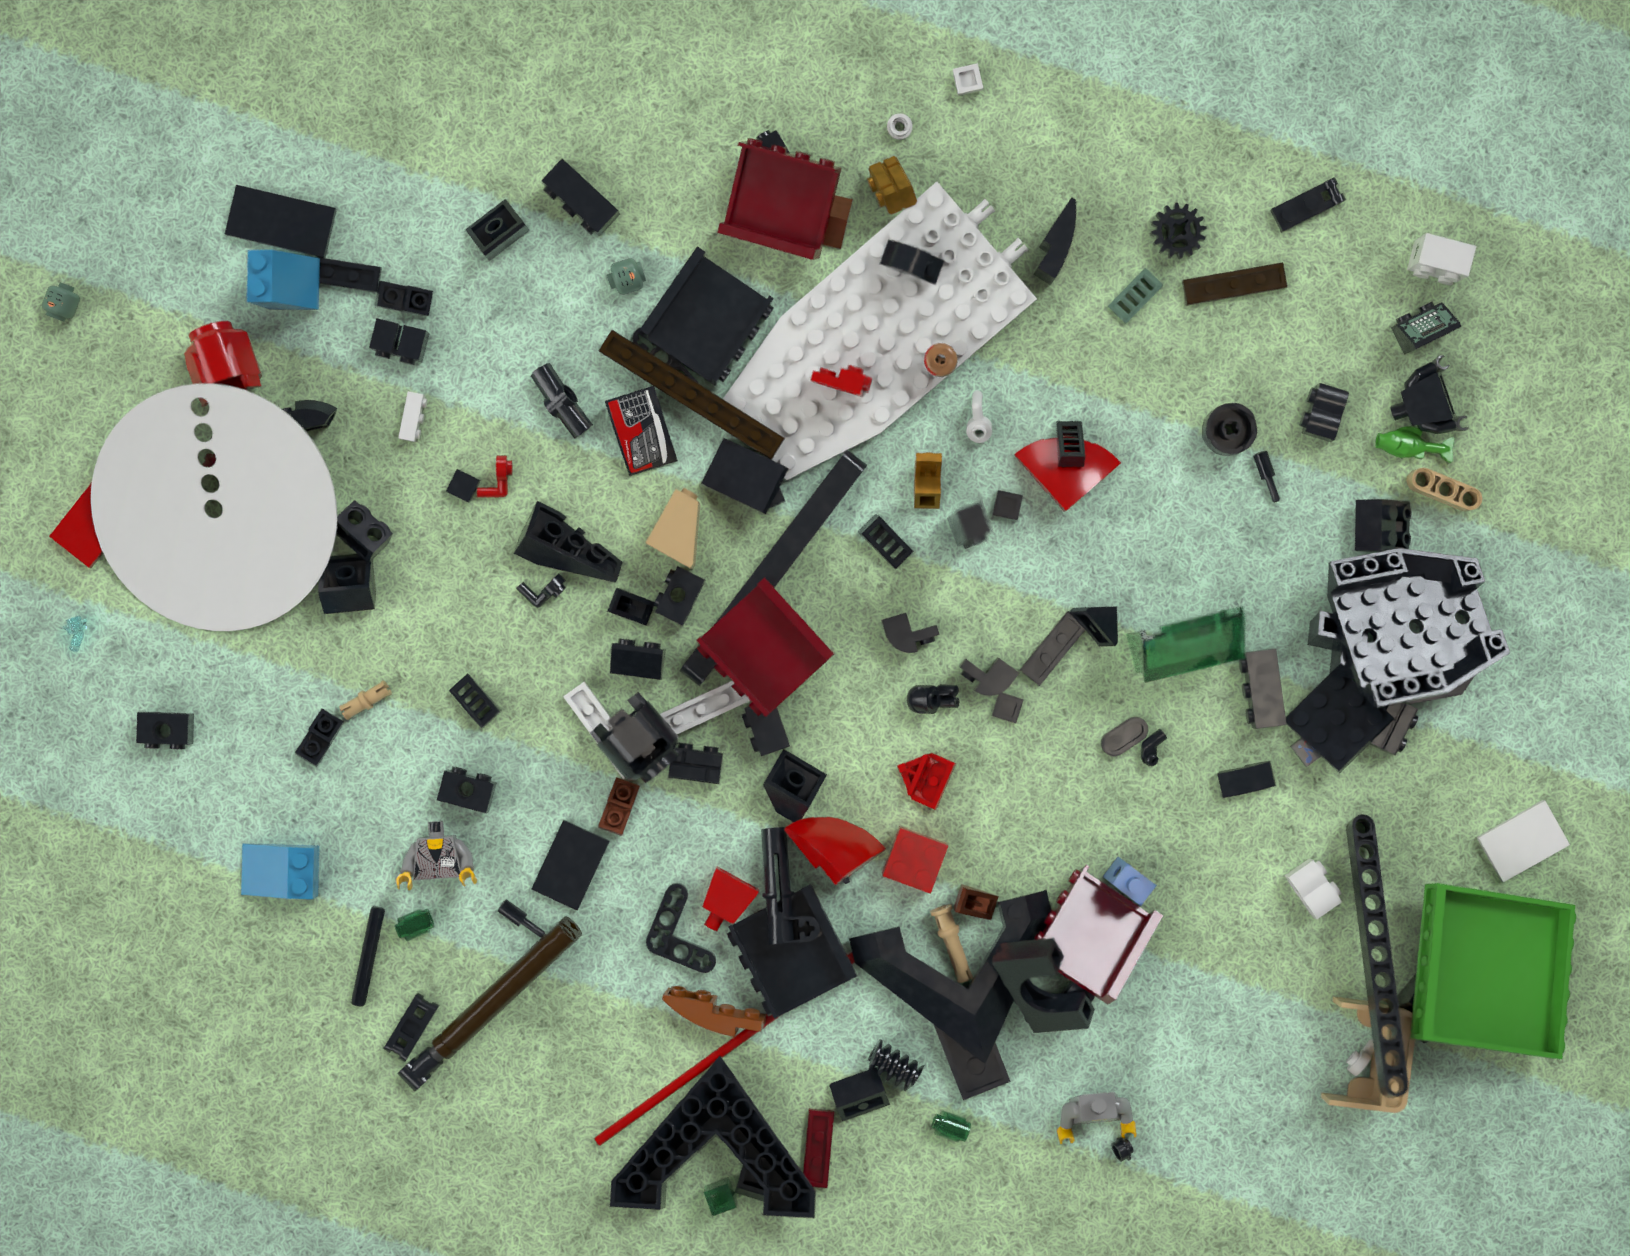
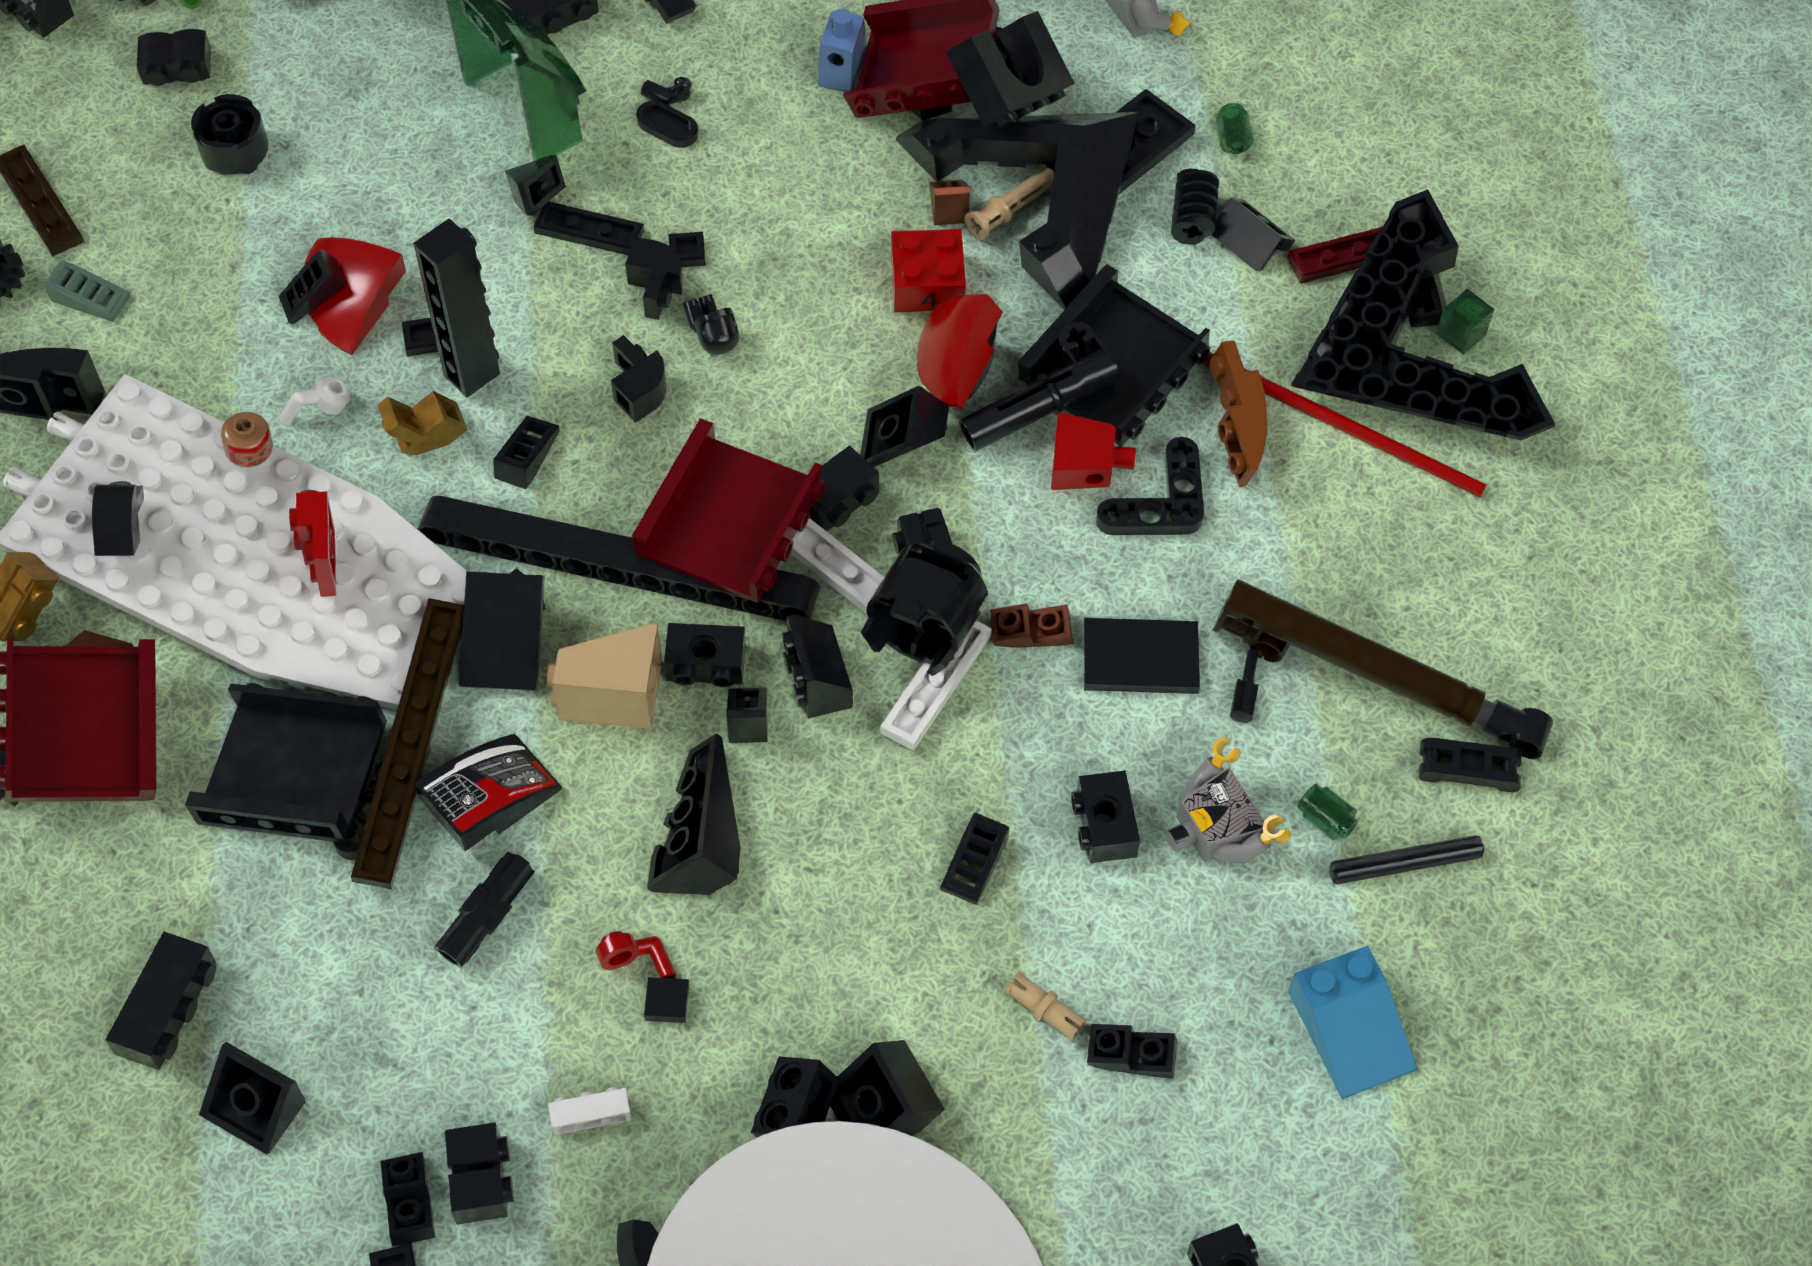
camera: 115 degrees left, 30 degrees down
black plate [516,573,566,608] -> none
sand green head [607,258,646,295] -> none
red slope [897,753,957,810] -> none
black axle [1253,451,1280,503] -> none

